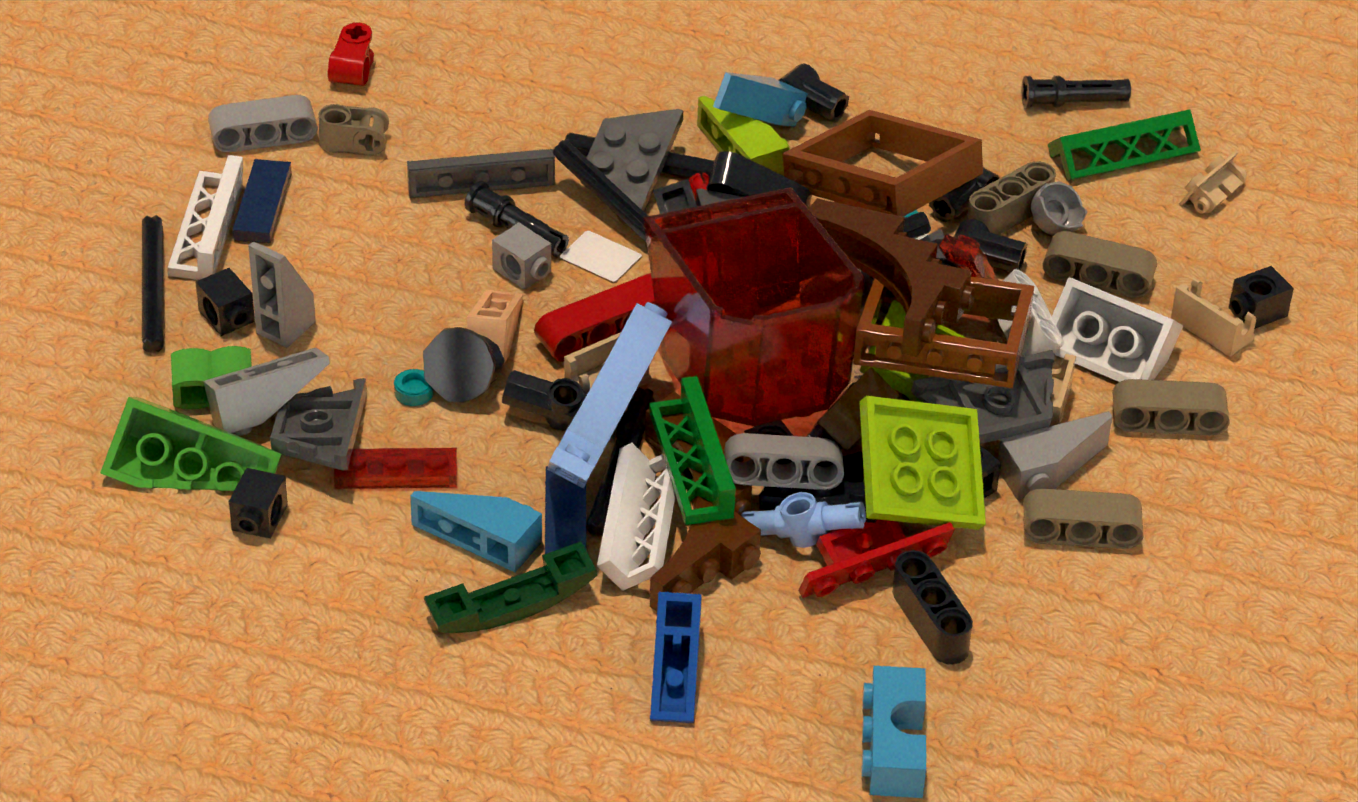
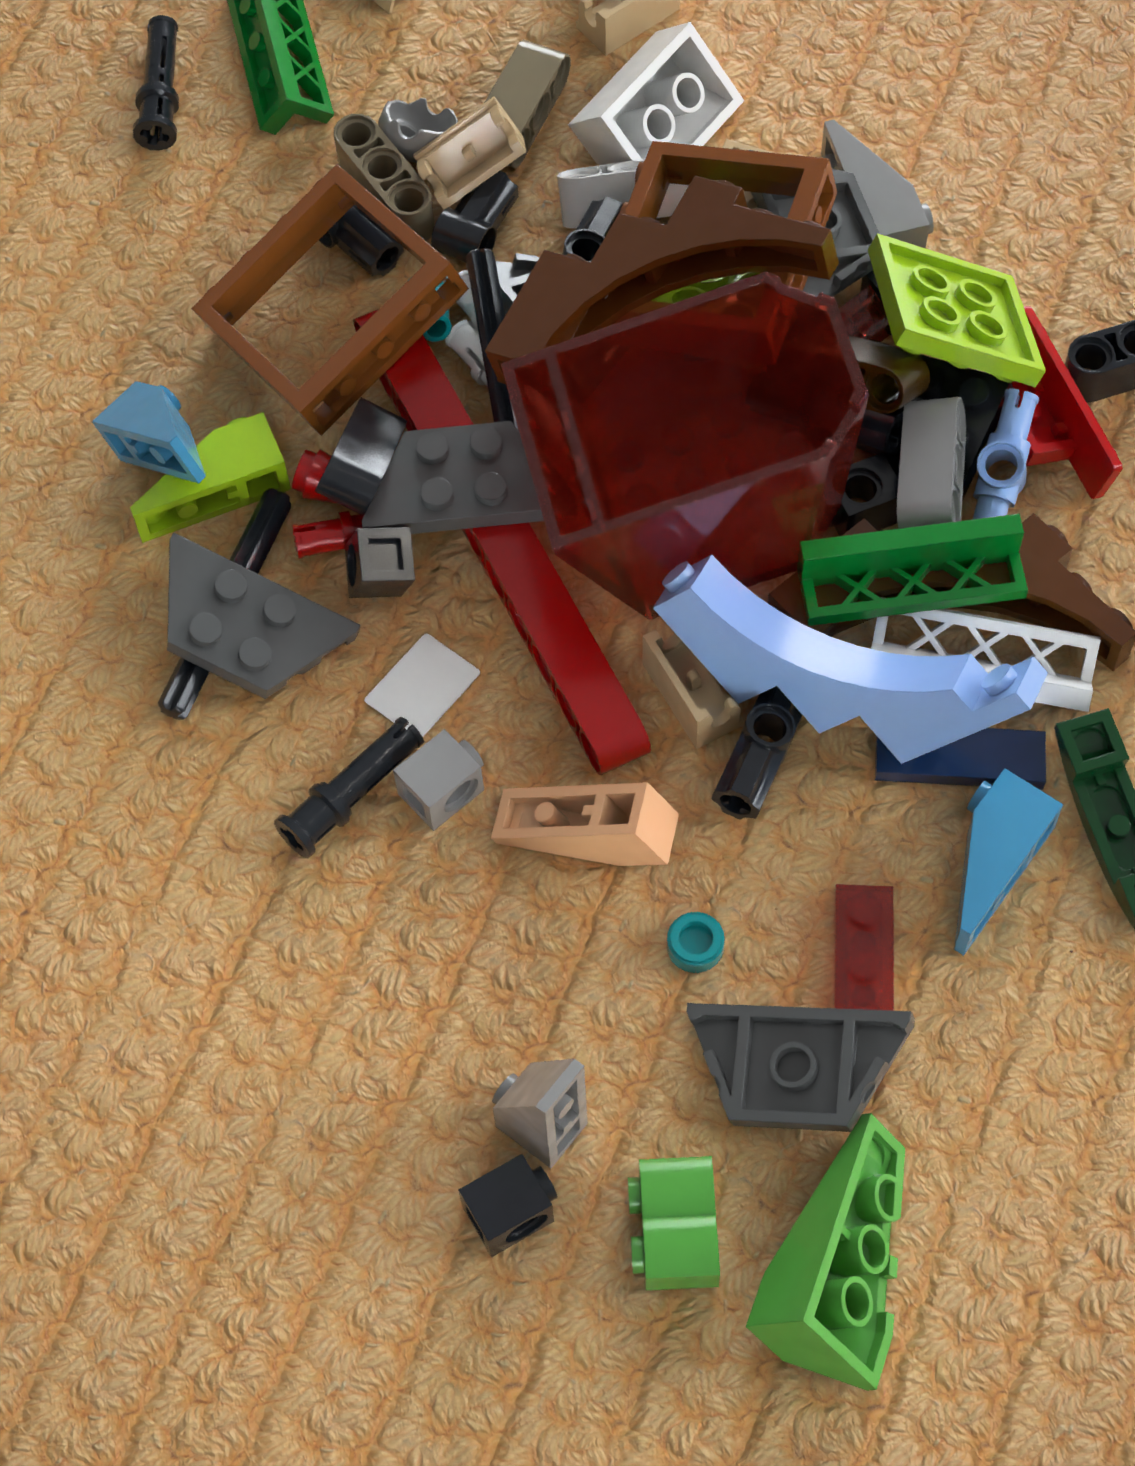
camera: 80 degrees left, 20 degrees up
black axle [142,215,164,352] -> none
white fence [167,155,243,280] -> none
light grey slope [203,348,330,436] -> none
light grey beam [208,95,318,152] -> none
black brick [229,468,288,539] -> none
dark blue tile [233,159,292,243] -> none
dark tan piece [319,104,389,155] -> none
dark grey tile [407,149,555,198] -> none
black hat [423,327,505,402] -> none
black axle [553,140,685,265] -> none
black piece [779,64,849,123] -> none
clear red plate [939,234,999,281] -> none
dark tan beam [1023,489,1144,549] -> none
dark tan beam [1112,379,1230,436] -> none
none -> tan hinge [413,96,526,210]

